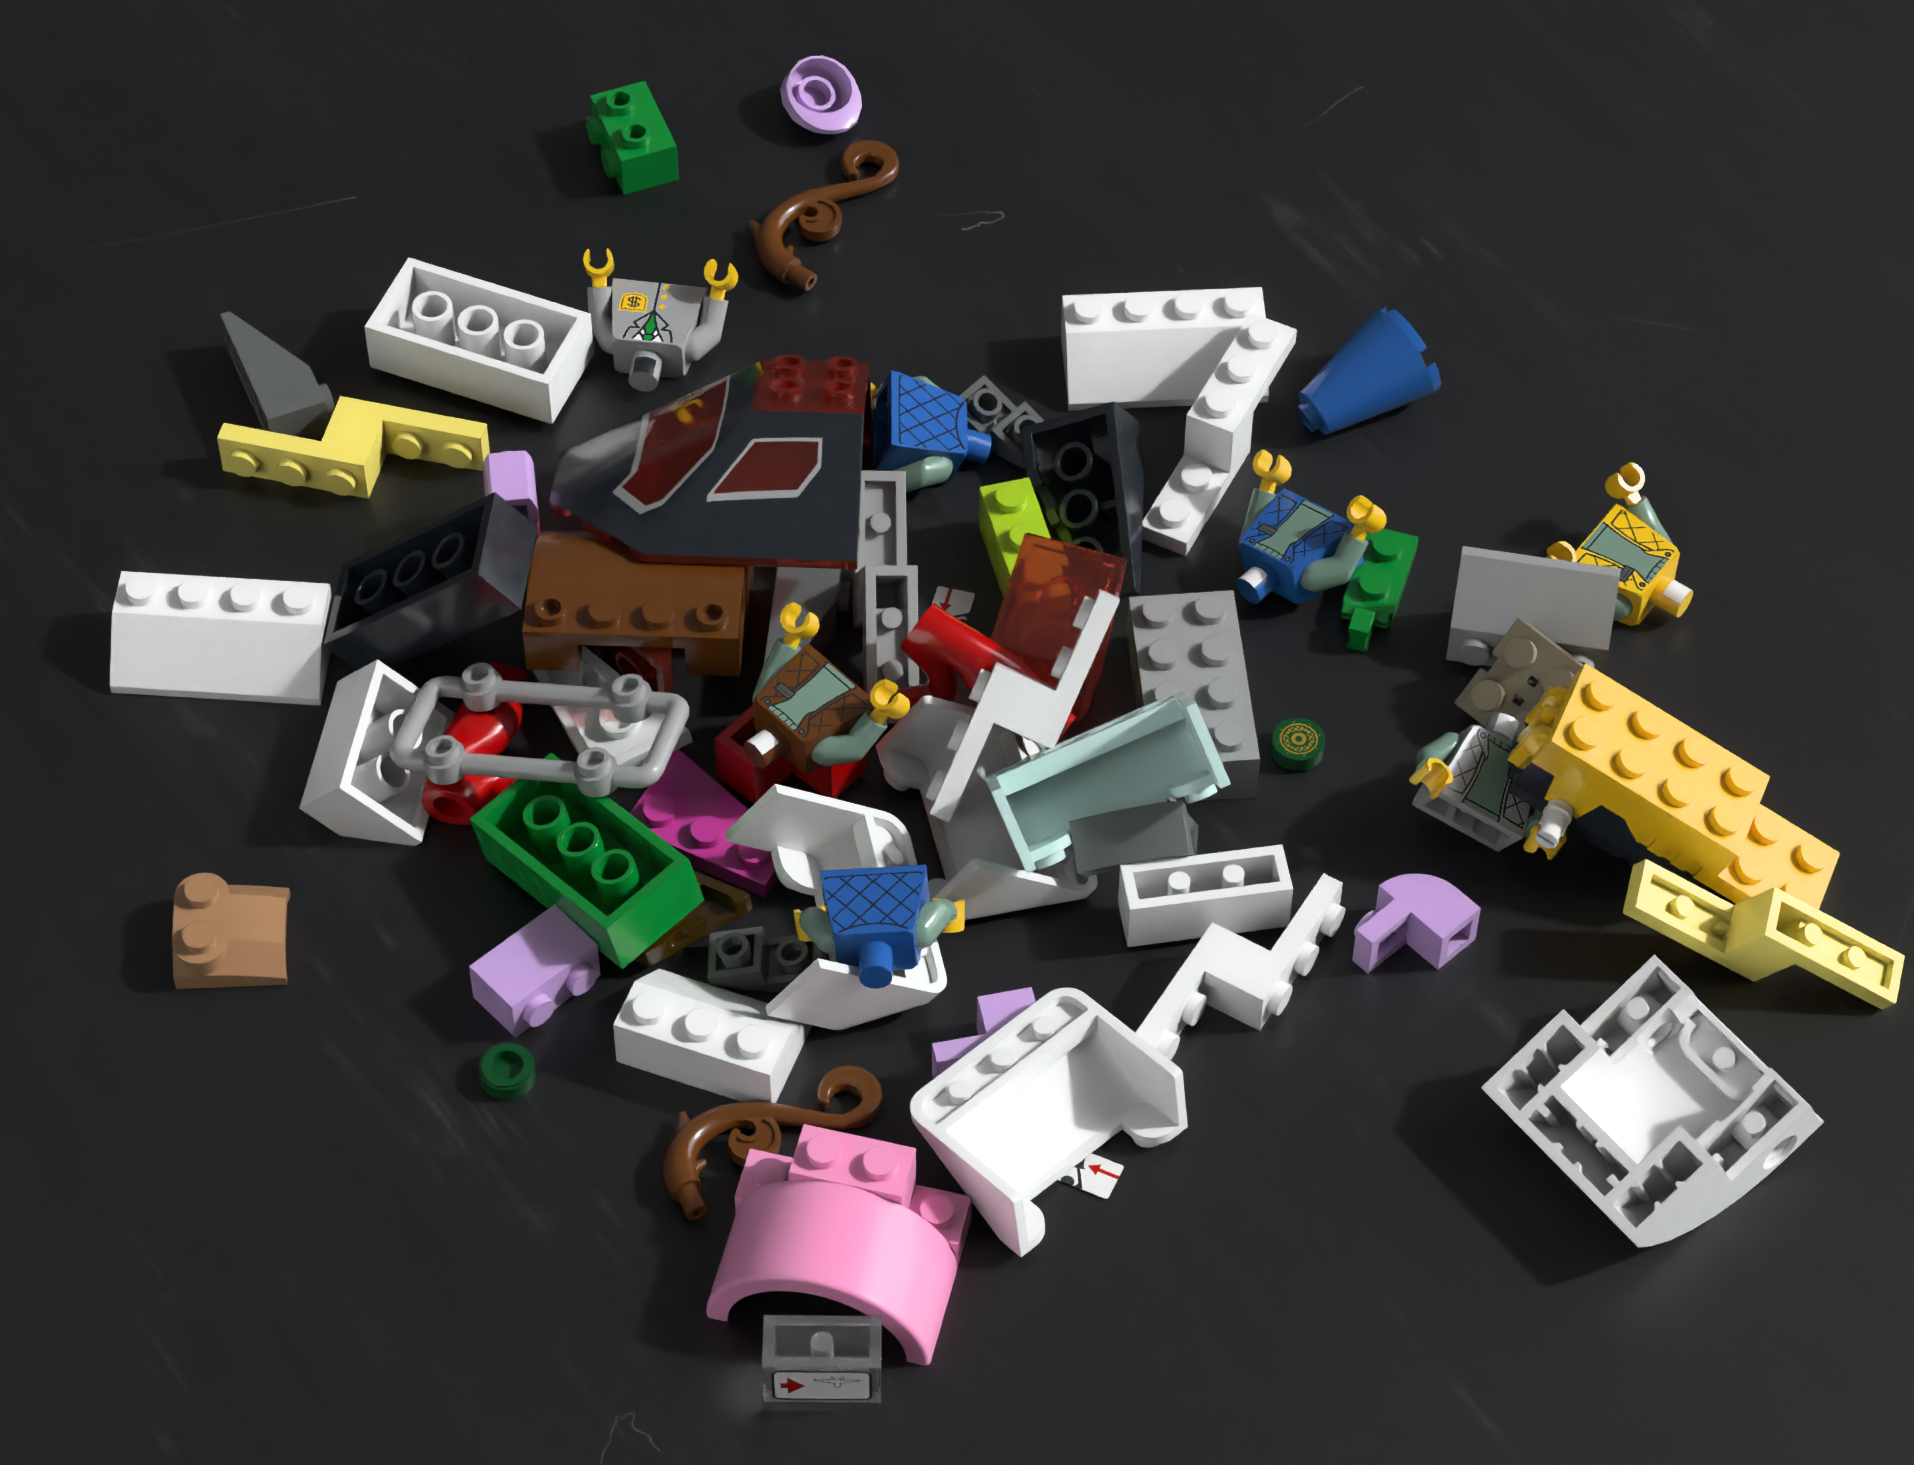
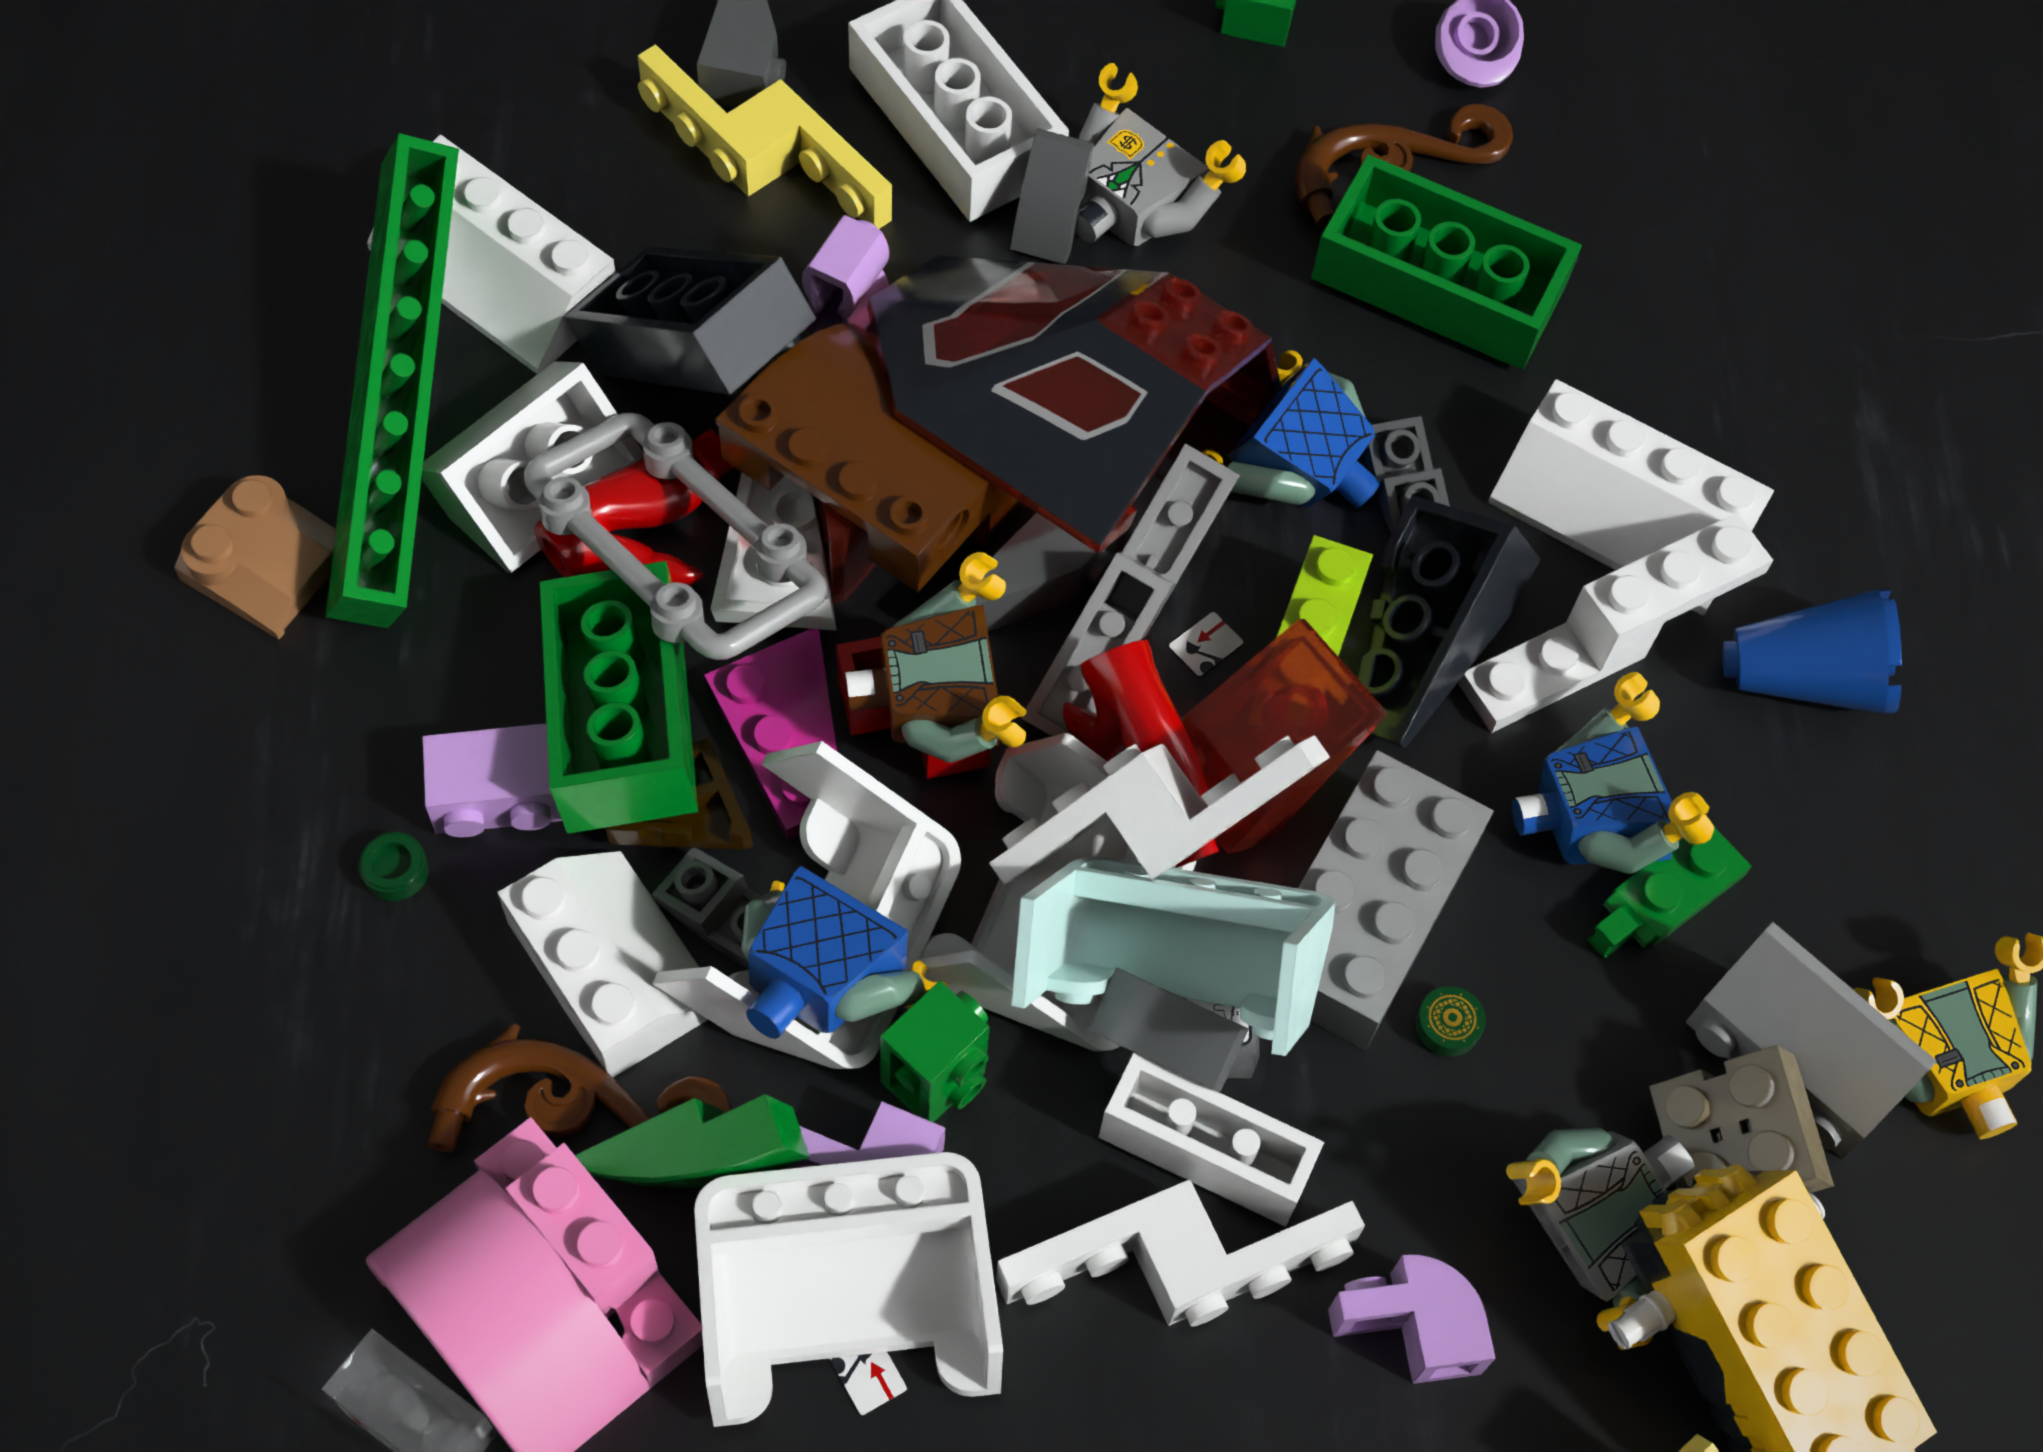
camera: 30 degrees right, 10 degrees up
none -> green brick [325,133,459,629]
none -> green slope [575,1094,810,1188]
none -> green brick [880,980,990,1123]
none -> dark grey slope [1010,128,1094,264]
none -> green brick [1311,154,1582,370]

